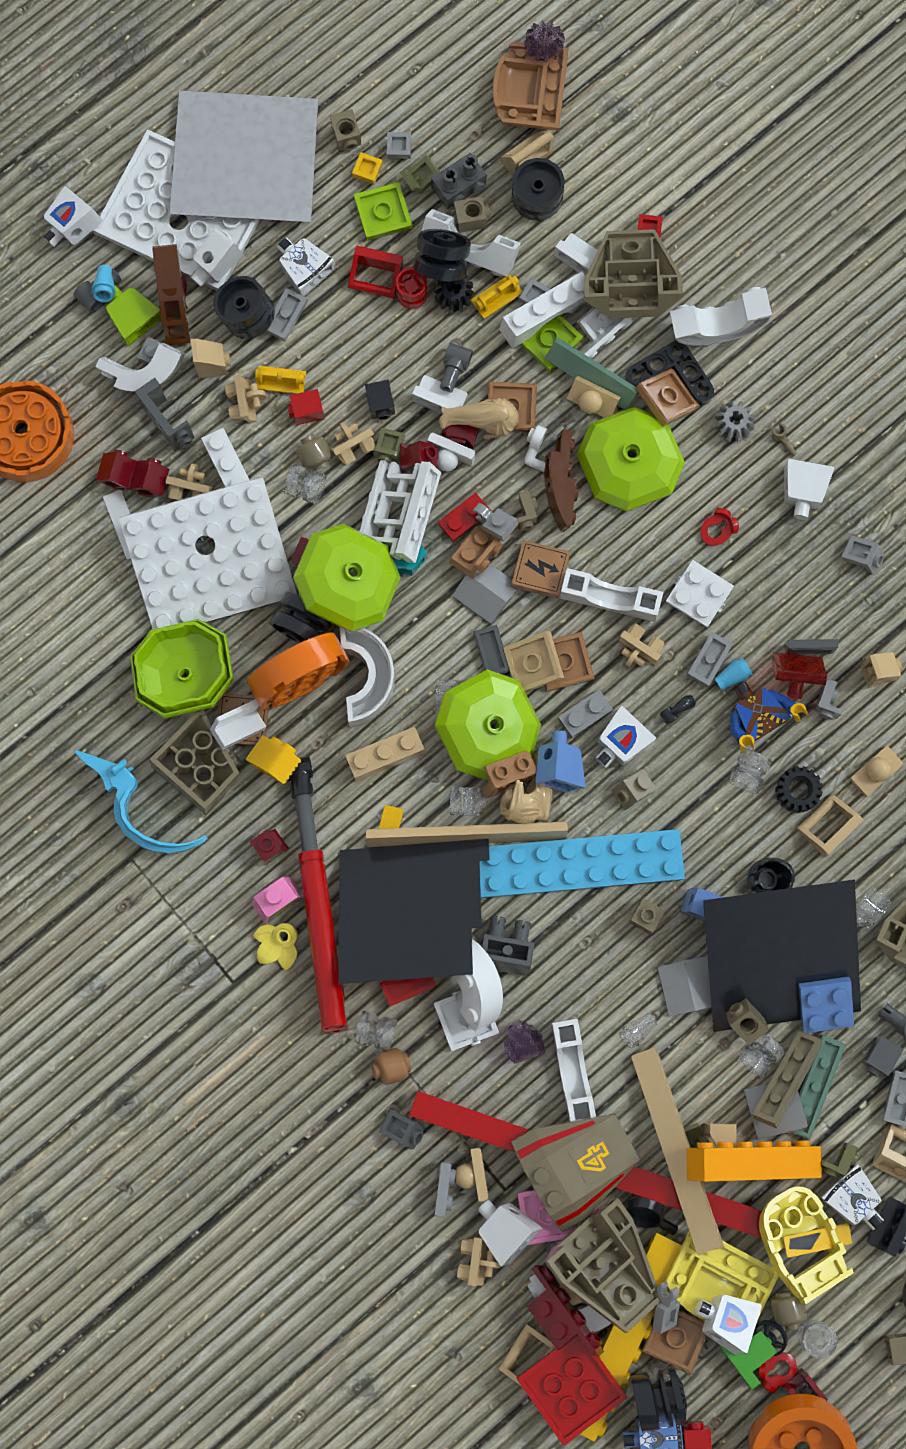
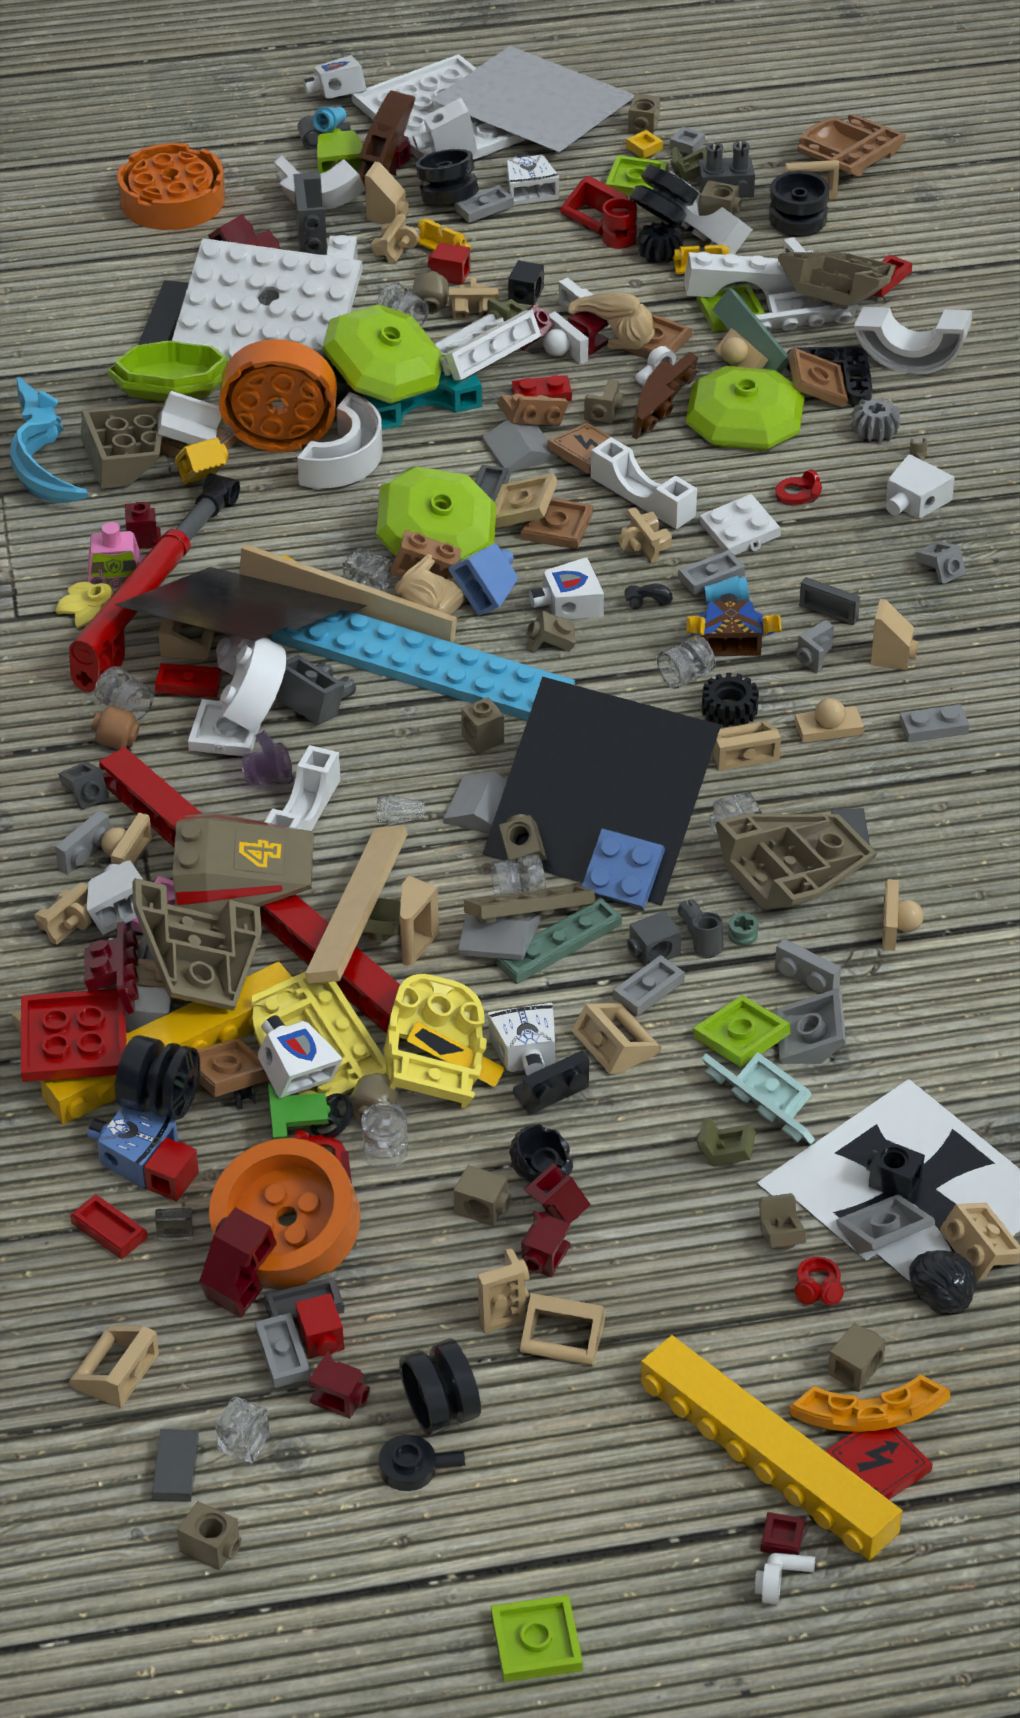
camera: 30 degrees right, 35 degrees down
tan brick [345,727,425,782] -> none
dark grey pin [440,343,473,393] -> none
light grey plate [473,503,518,542] -> none
clear purple gear [524,20,565,63] -> none
light grey plate [558,690,613,738] -> none
black piece [626,1198,678,1235] -> none
light grey plate [652,1281,680,1334] -> none
light orange brick [686,1141,822,1182] -> none
clear red tile [772,652,827,699] -> none
olive bracket [821,1143,859,1178] -> none
none -> black tile [138,280,189,345]

